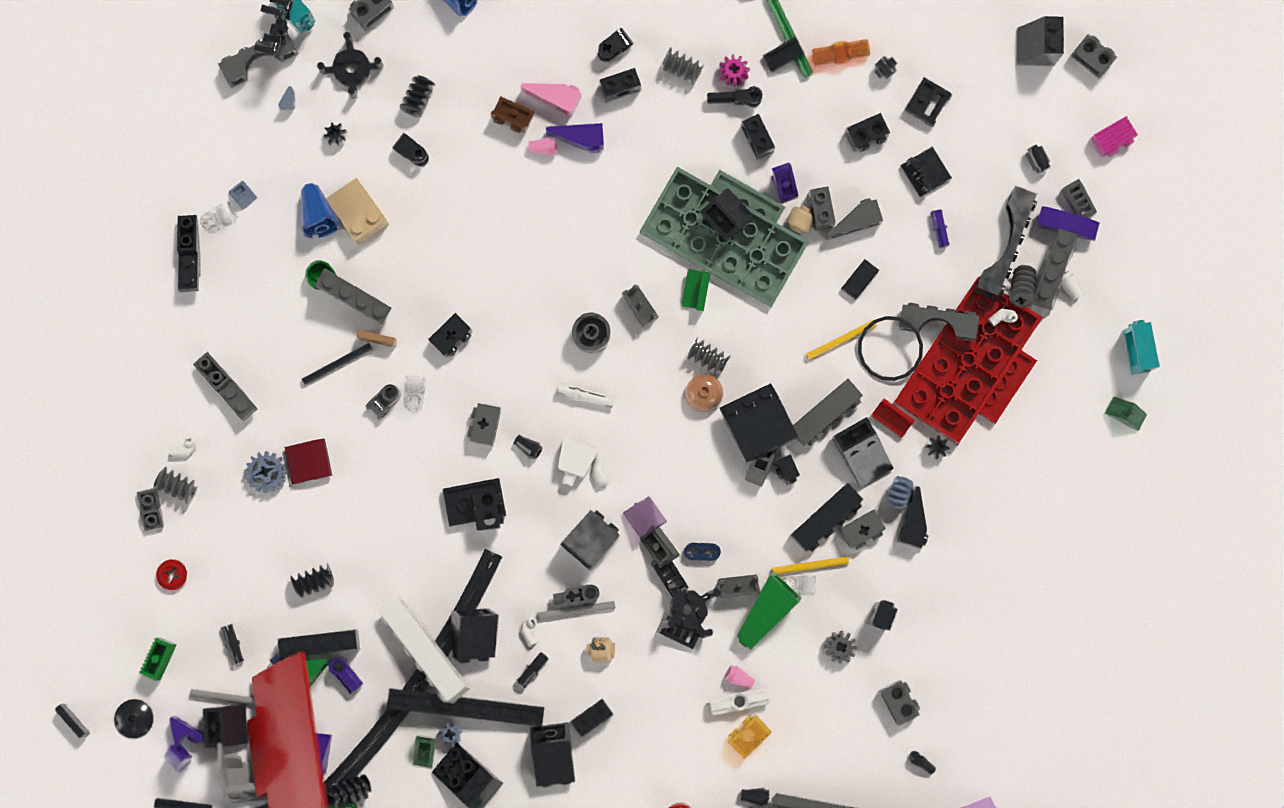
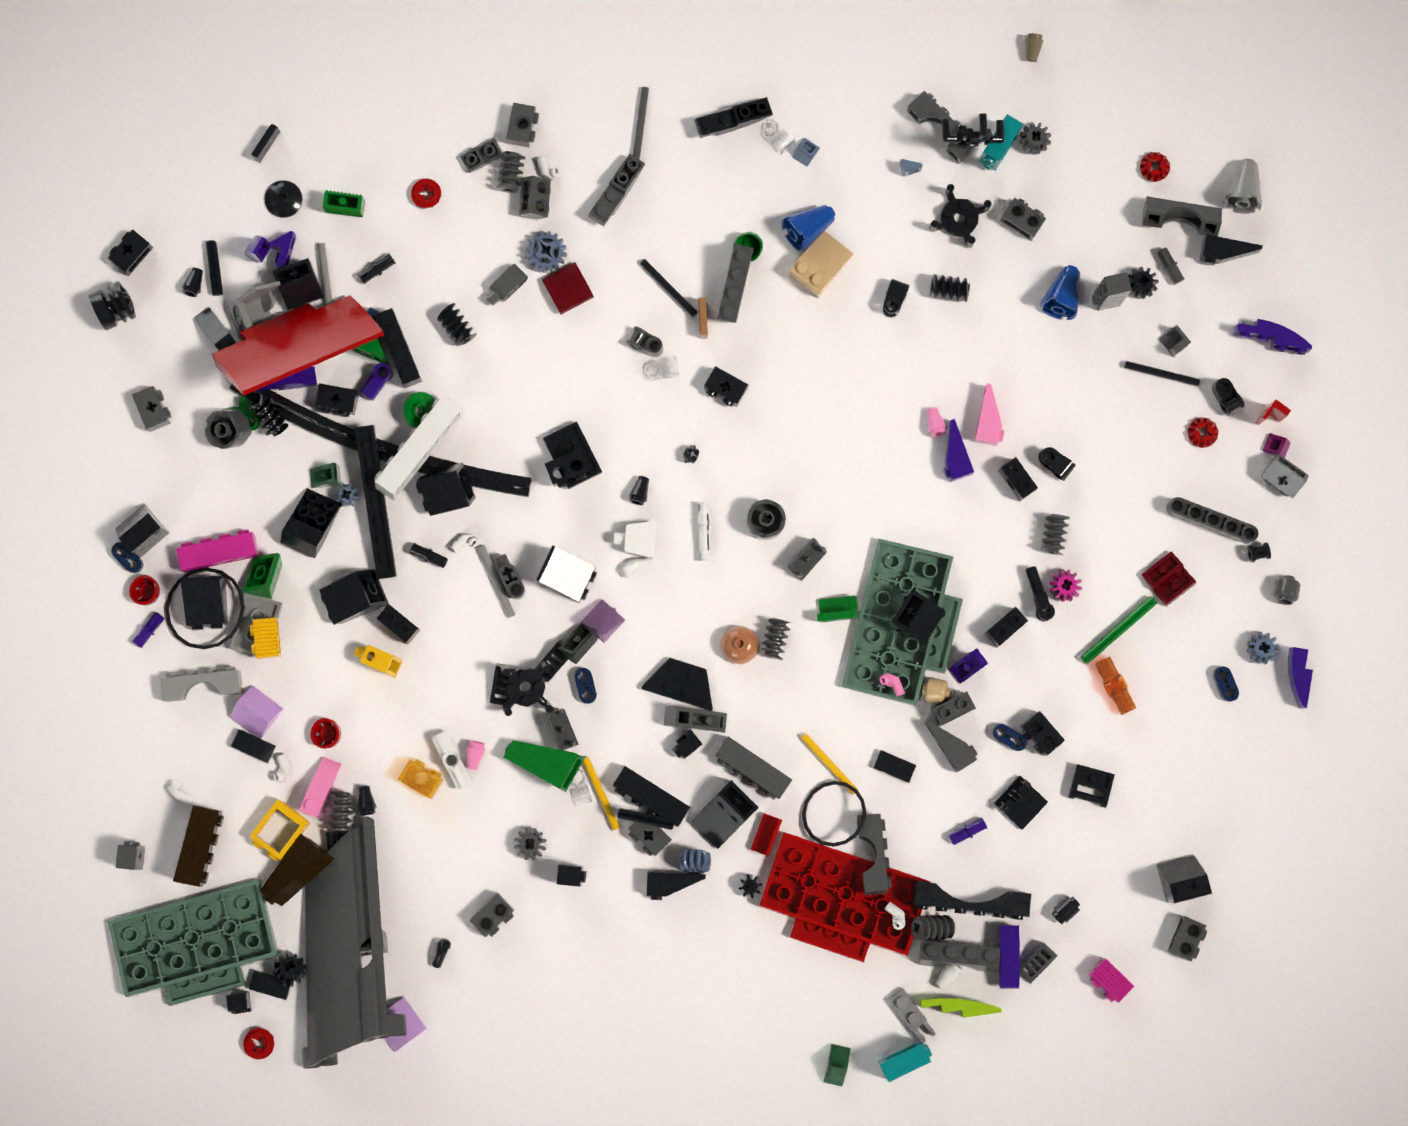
camera: 80 degrees right, 0 degrees up
black gear [323,122,347,146] -> none
dark grey brick [467,403,502,447] -> none
reddish brown bracket [490,96,535,133] -> none
tan head [587,637,615,663] -> none
black slope [719,383,799,463] -> none
black tile [763,36,805,72] -> none
black gear [874,56,898,79] -> none
none -> black brick [315,383,359,417]
none -> yellow torso [354,645,403,678]
none -> green dish [403,392,435,428]
none -> dark grey piece [485,264,528,306]
none -> dark grey brick [506,102,539,148]
none -> dark grey brick [519,175,551,220]
none -> black axle [617,808,675,830]
none -> dark grey bar [633,87,649,160]
none -> black wing [641,658,713,711]
none -> black plate [683,445,699,464]
none -> bright pink arm [879,673,905,697]
none -> light grey hinge [888,989,936,1043]
none -> lime slope [919,997,1002,1018]
none -> dark blue beam [992,724,1027,751]

